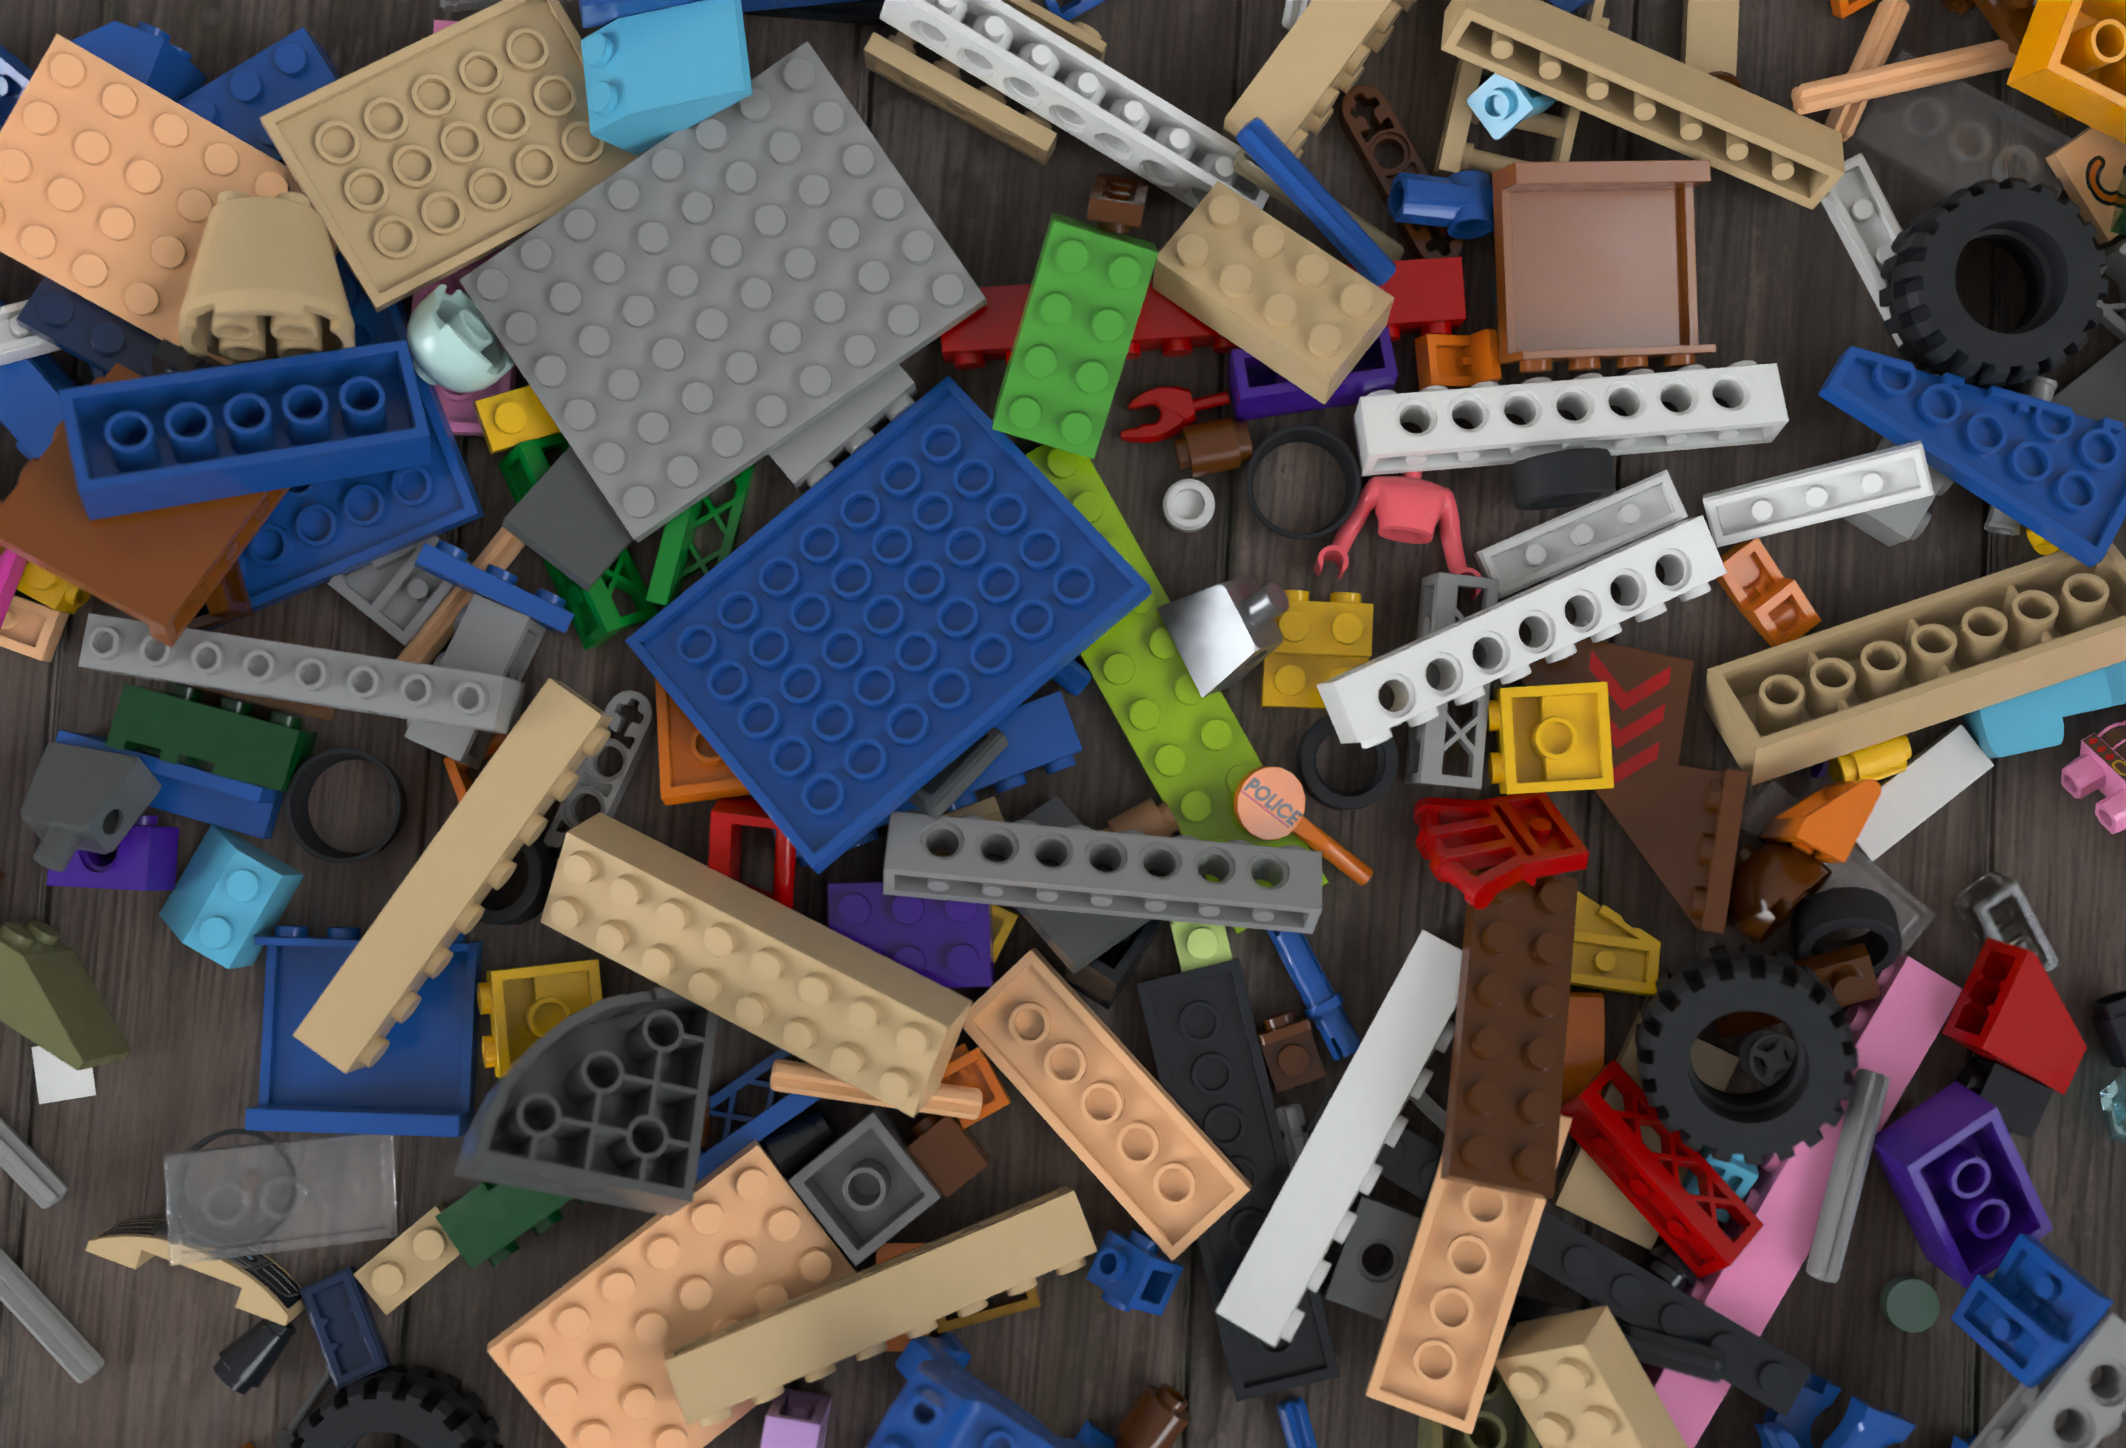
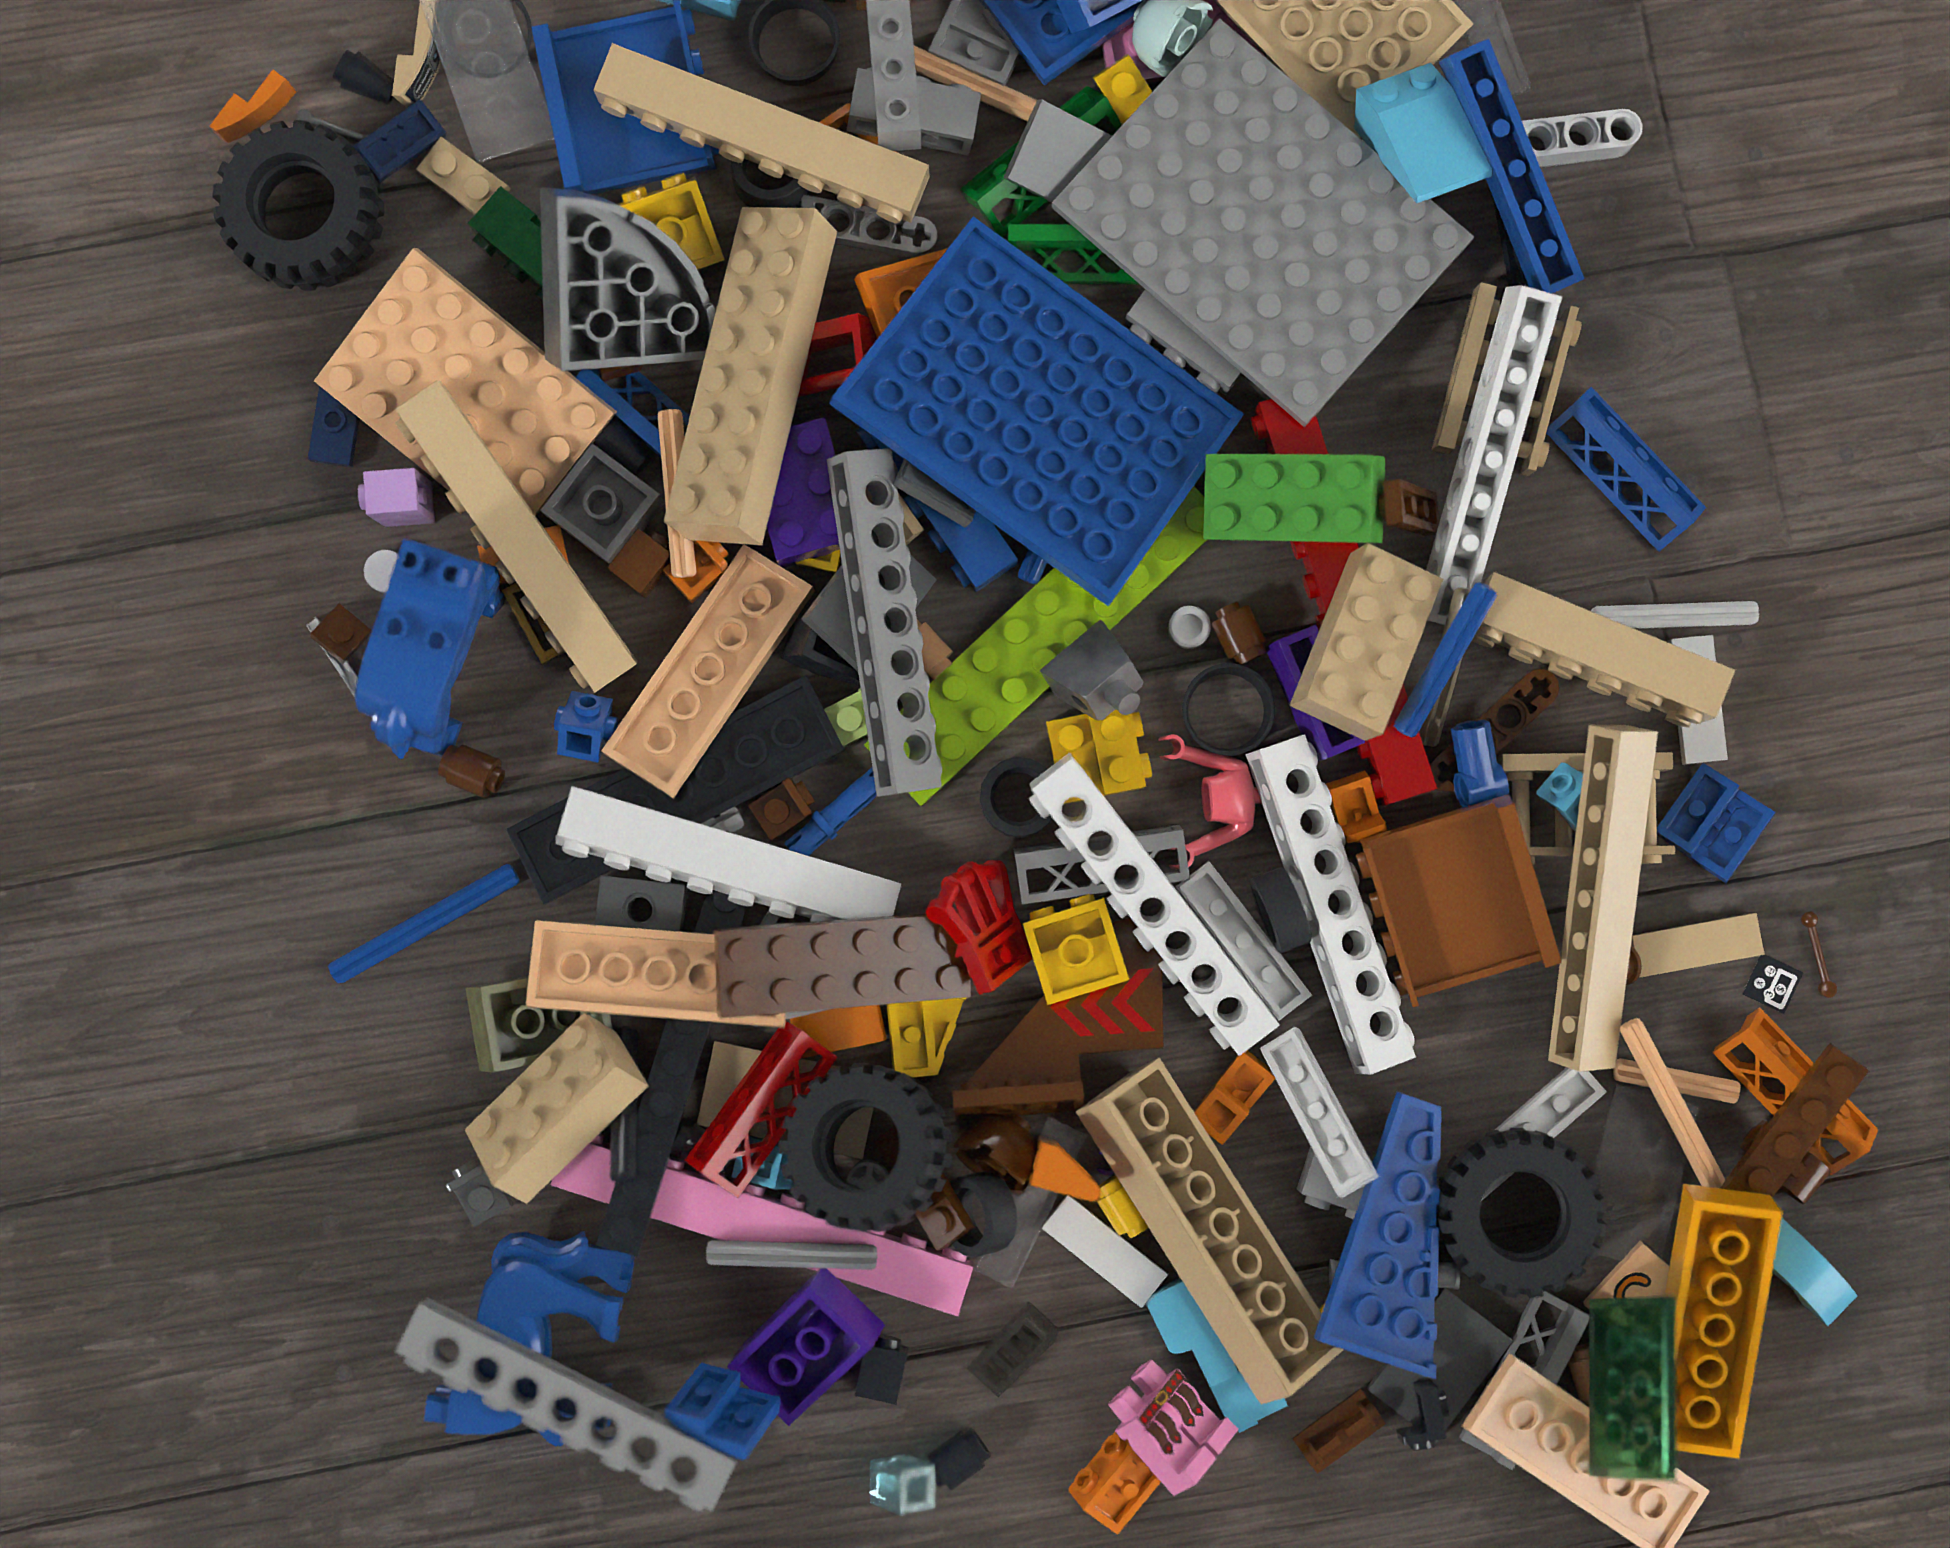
camera: 75 degrees right, 0 degrees up
blue plate [414,540,574,635] -> none
red hand [1119,385,1230,443] -> none
orange piece [1233,766,1373,886] -> none
sand green tile [1880,1275,1940,1333] -> none
red slope [1941,937,2087,1095] -> none

